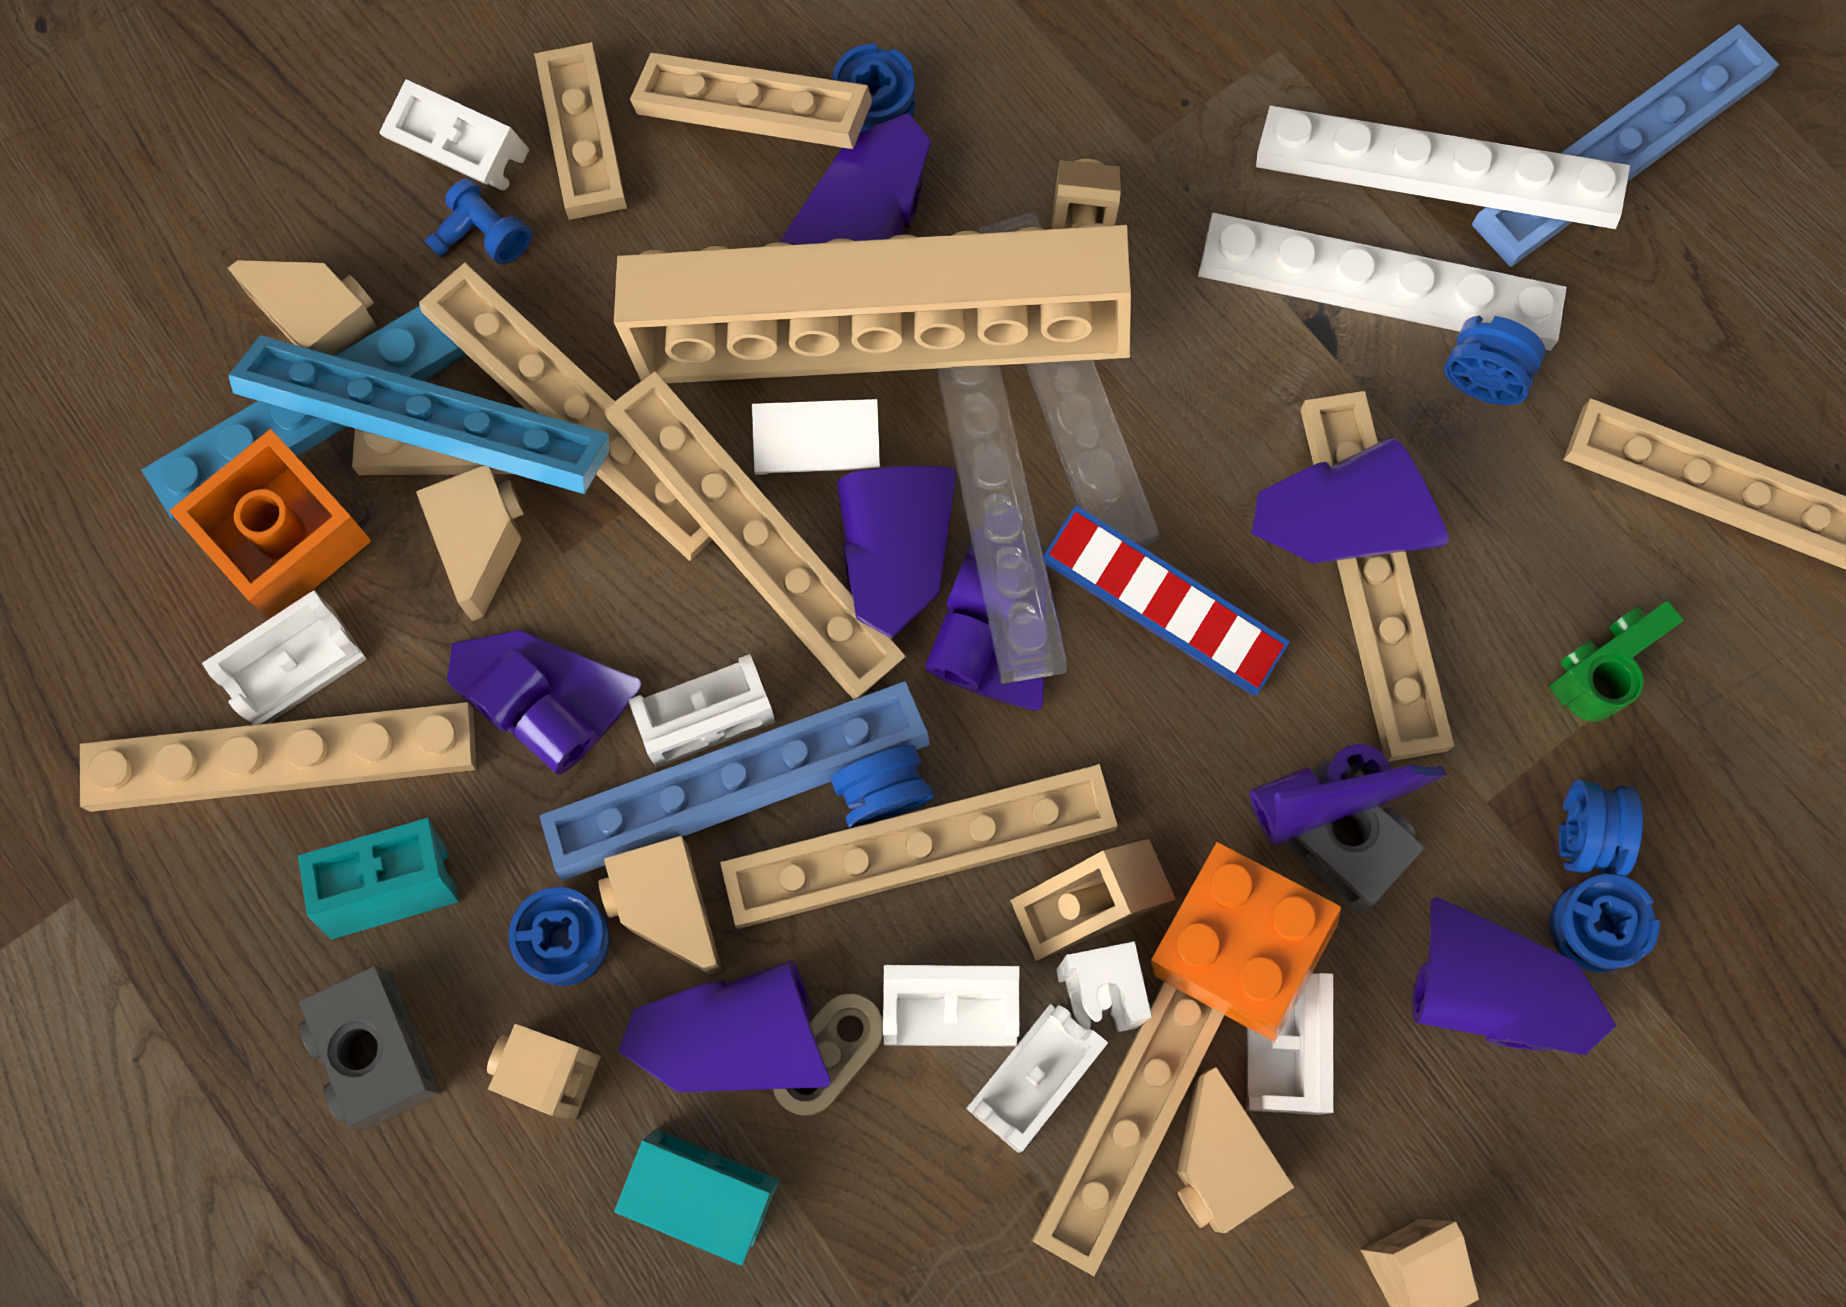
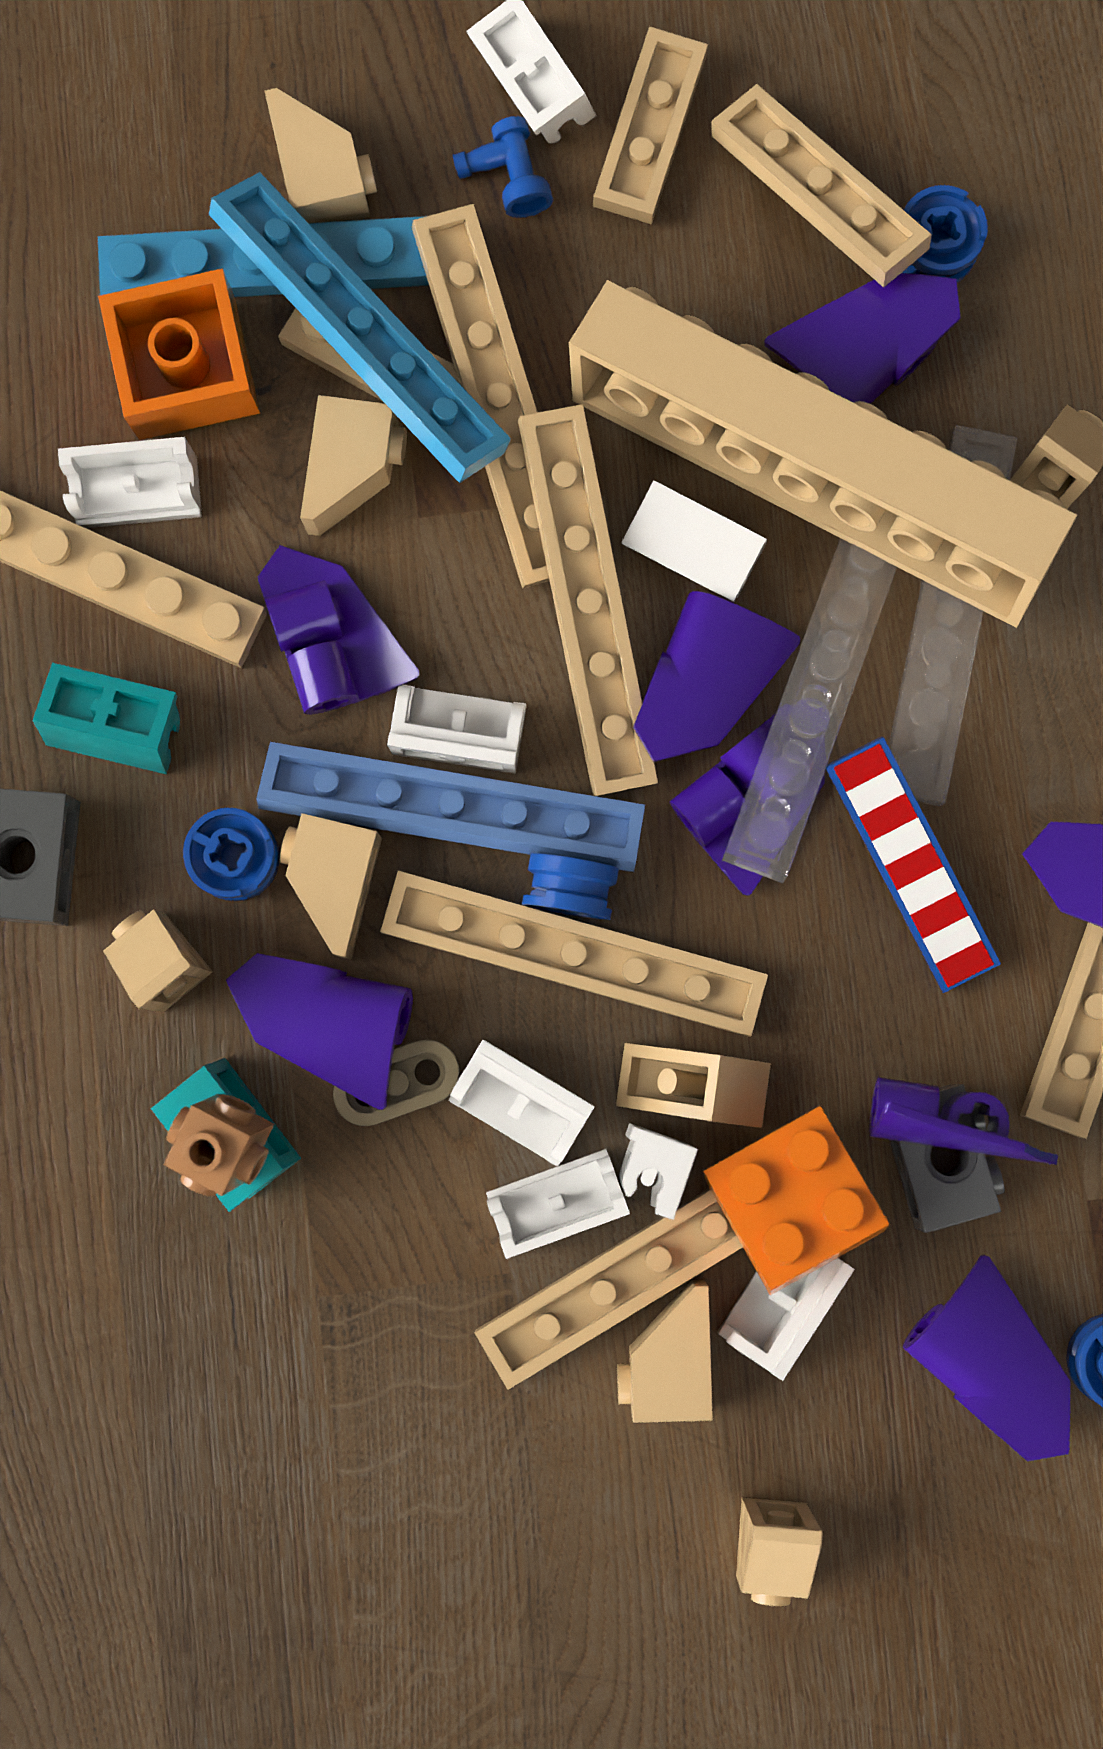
camera: 35 degrees right, 10 degrees up
none -> medium nougat brick [164,1094,274,1196]

